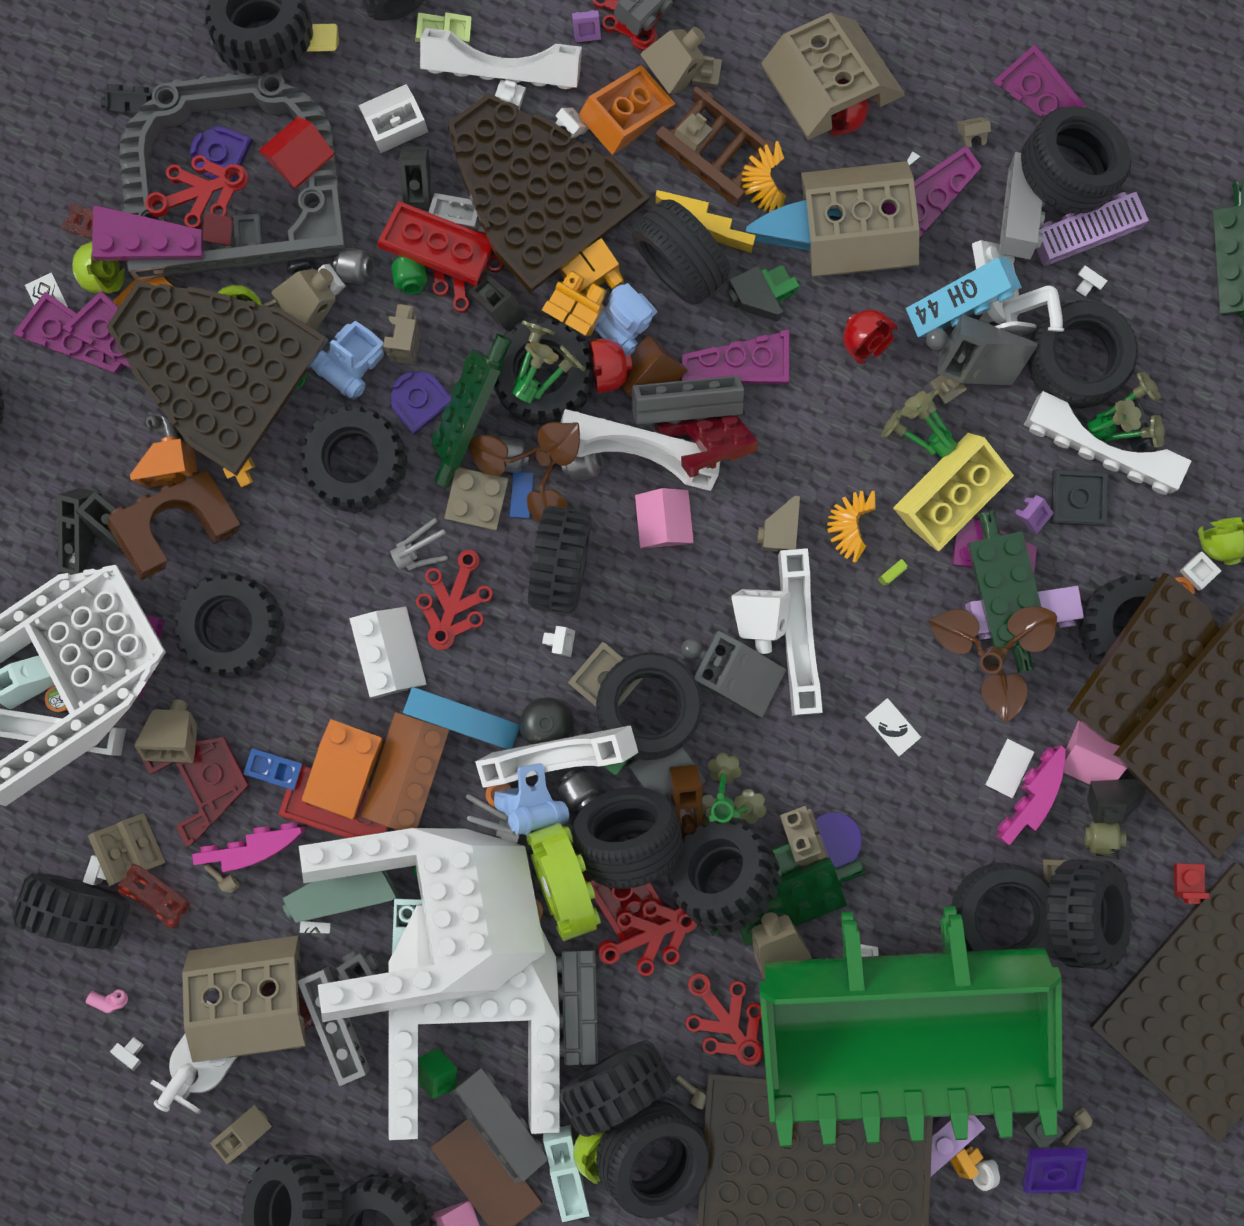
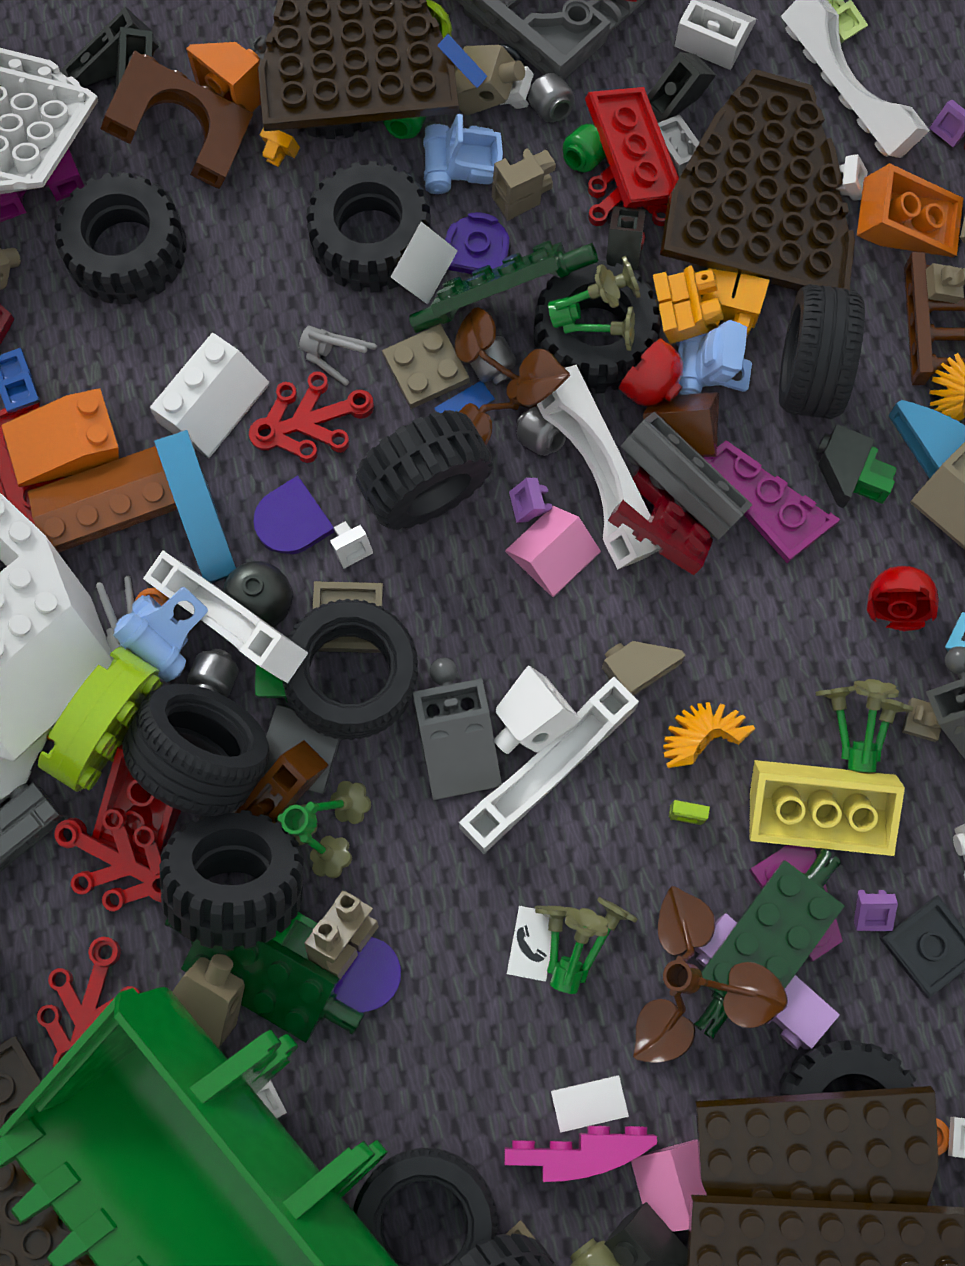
camera: 45 degrees right, 10 degrees down
white tile [495,80,526,110] -> none
yellow slope [655,190,756,253] -> none
none -> dark purple tile [254,475,335,554]
none -> white sticker [391,222,457,304]
none -> blue sticker [437,34,487,88]
none -> medium lavender tile [509,478,552,523]
none -> plant [535,896,638,994]

